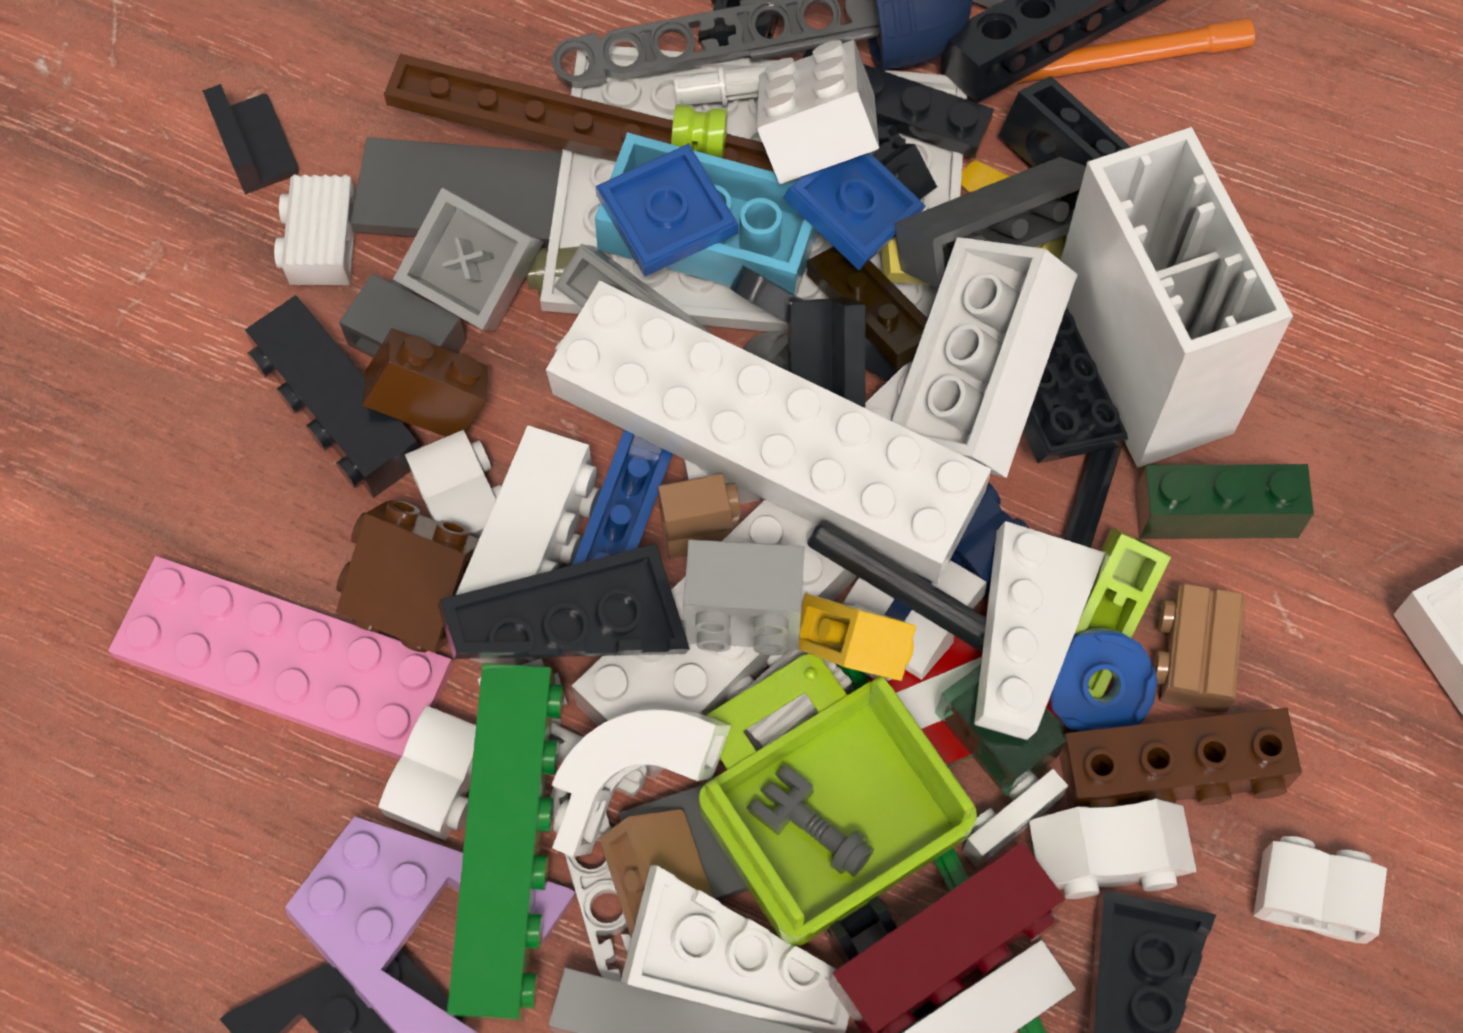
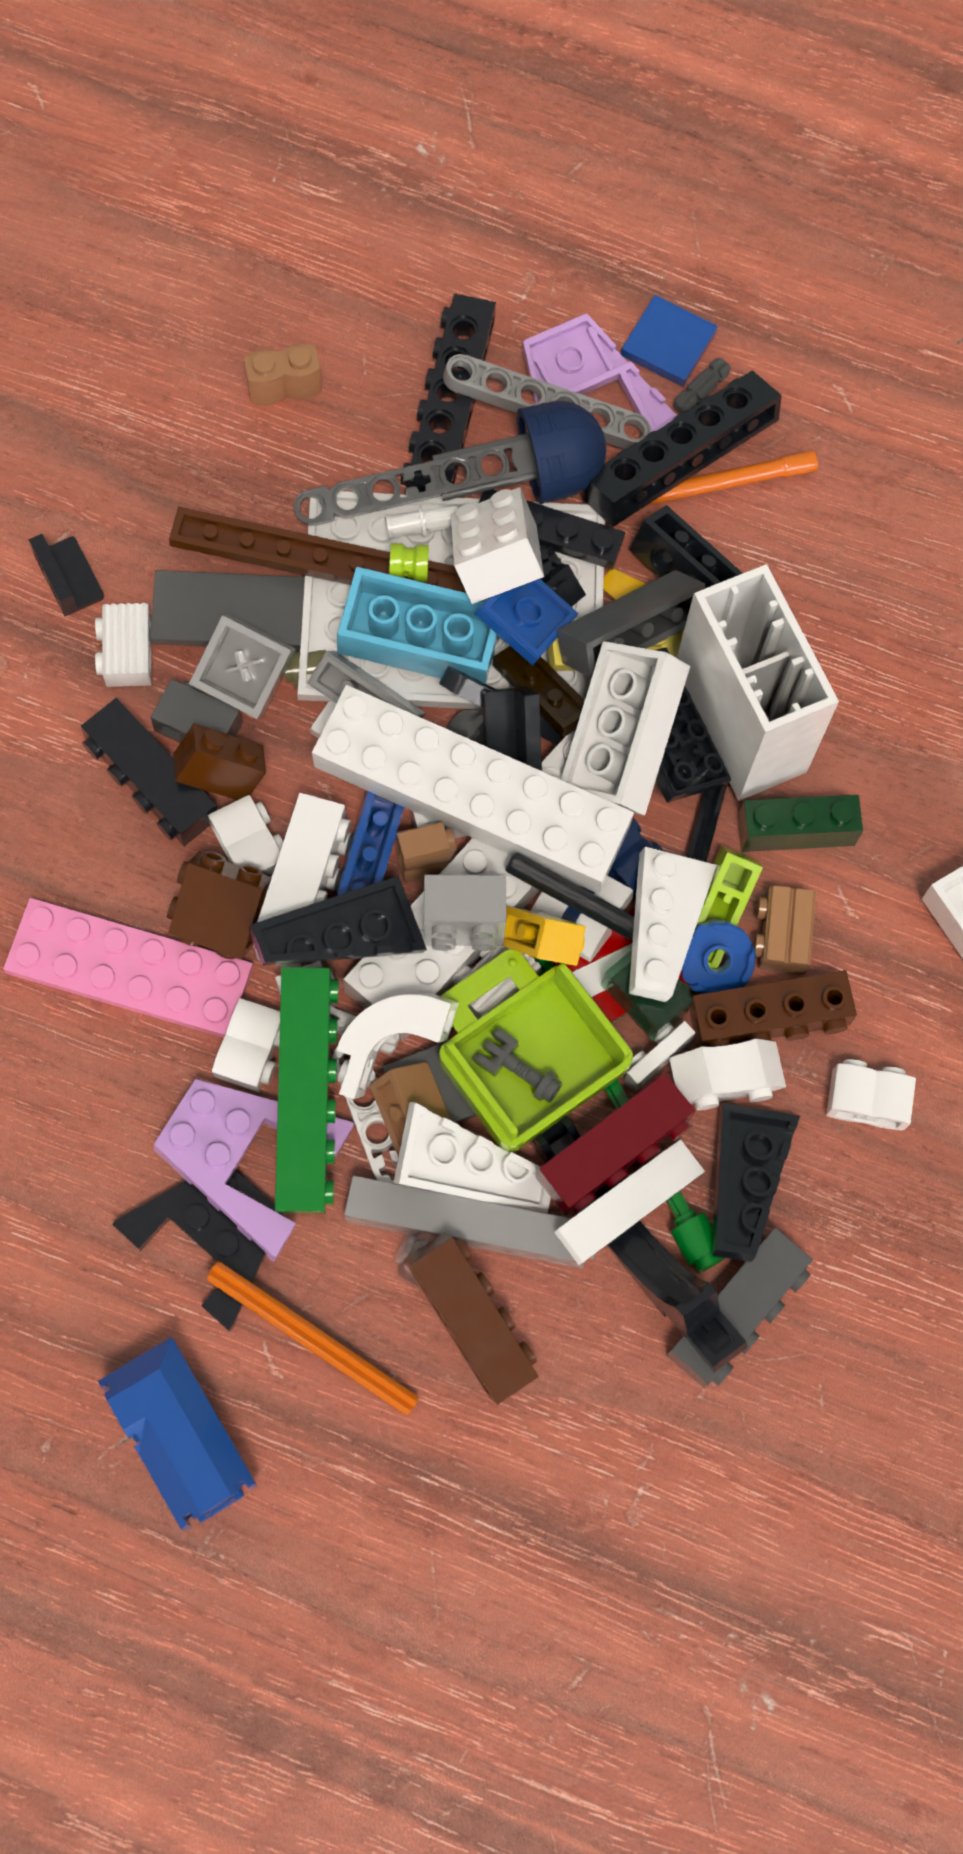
camera: 10 degrees left, 5 degrees up
blue tile [595,143,738,277] -> none

